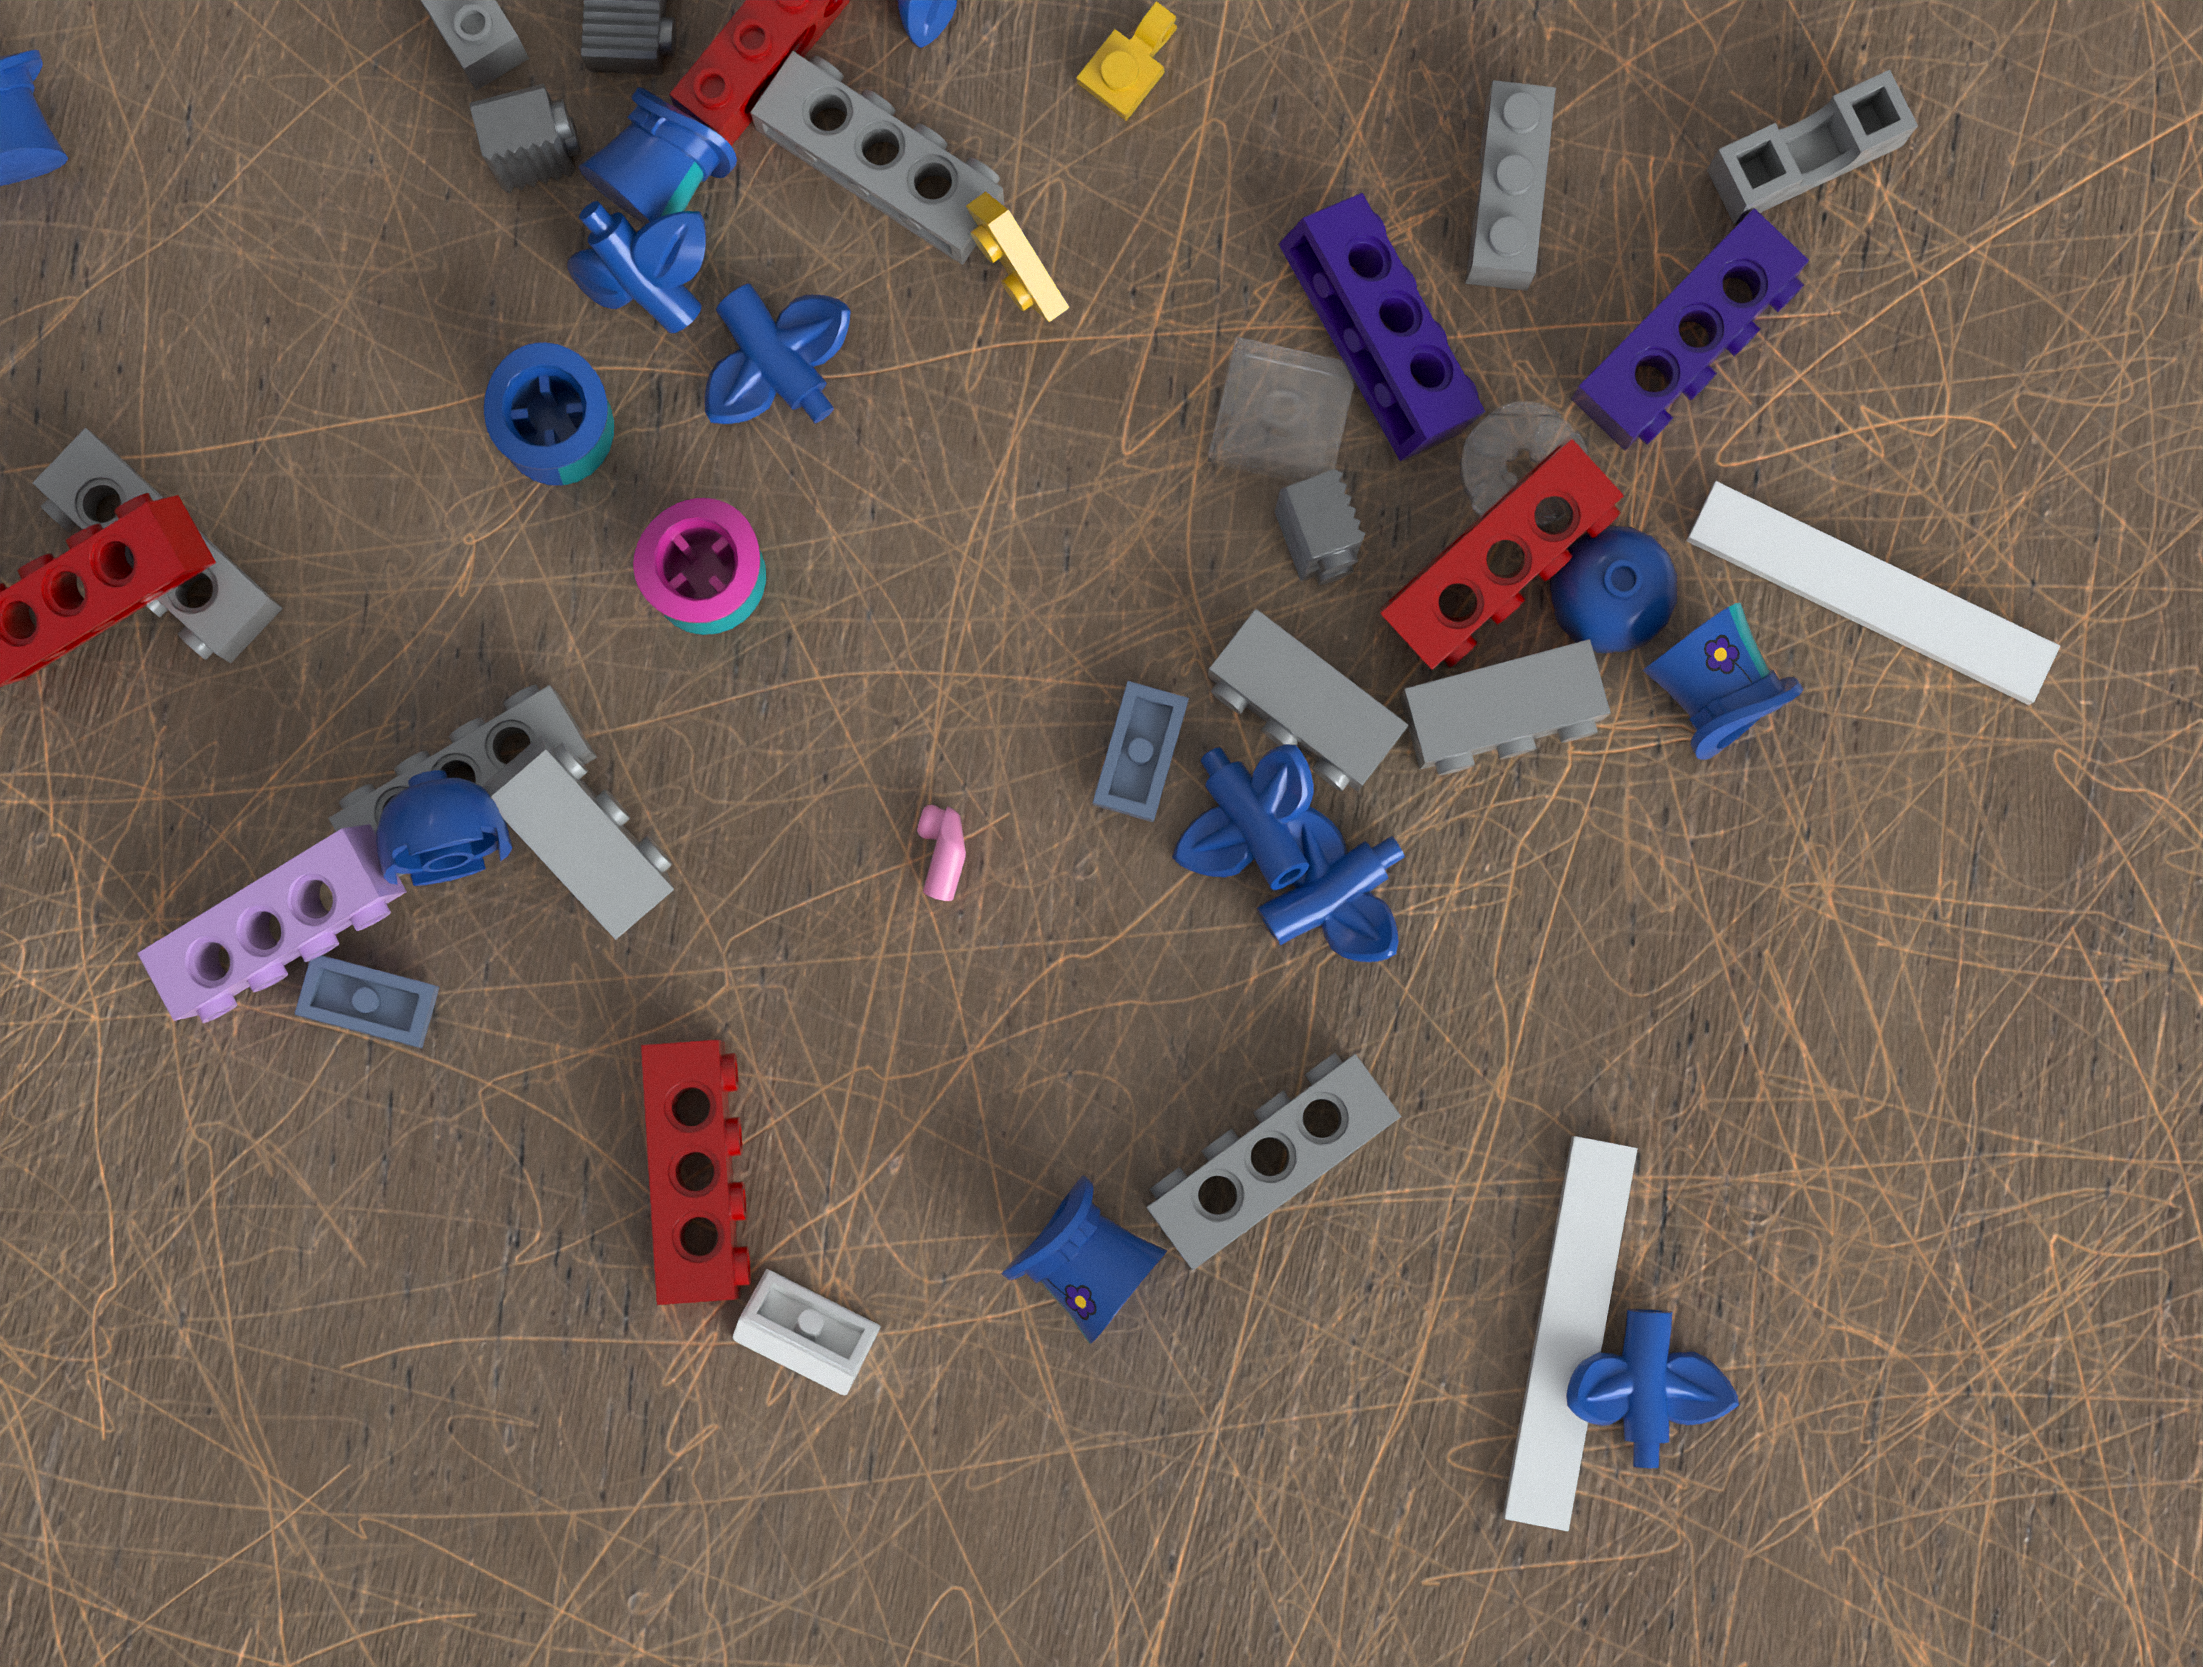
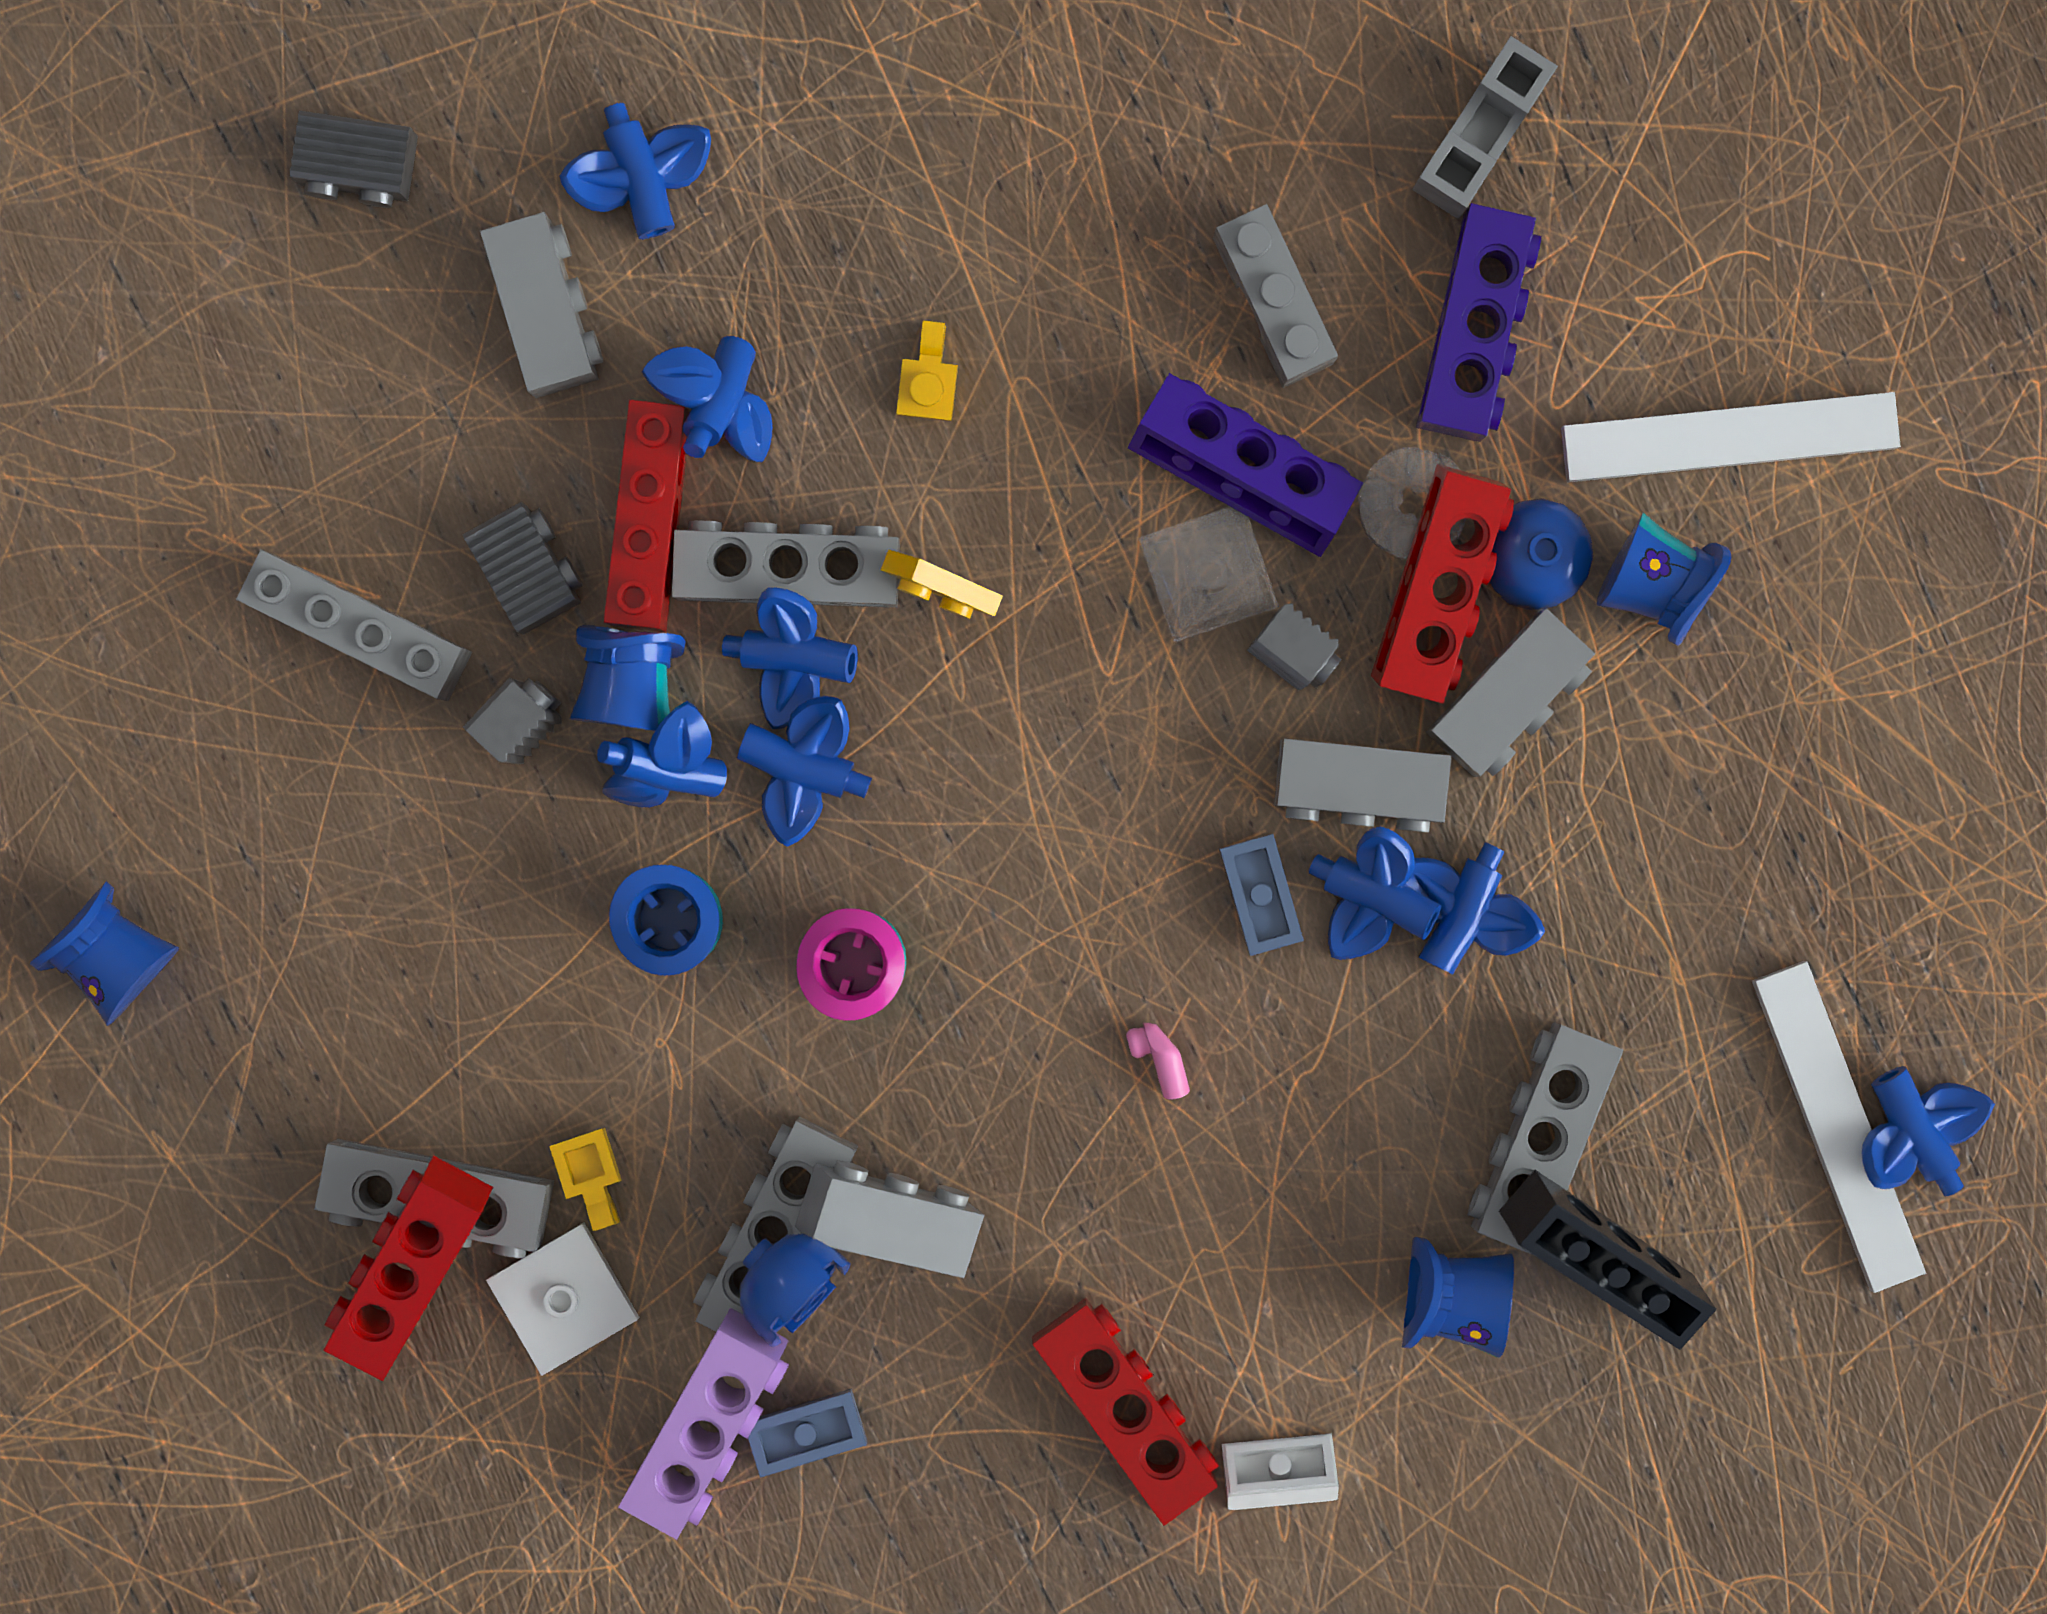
camera: 35 degrees left, 5 degrees up
none -> white plate [486,1222,640,1376]
none -> yellow plate [549,1128,622,1231]
none -> blue plant [722,587,858,729]
none -> black brick [1499,1170,1717,1350]

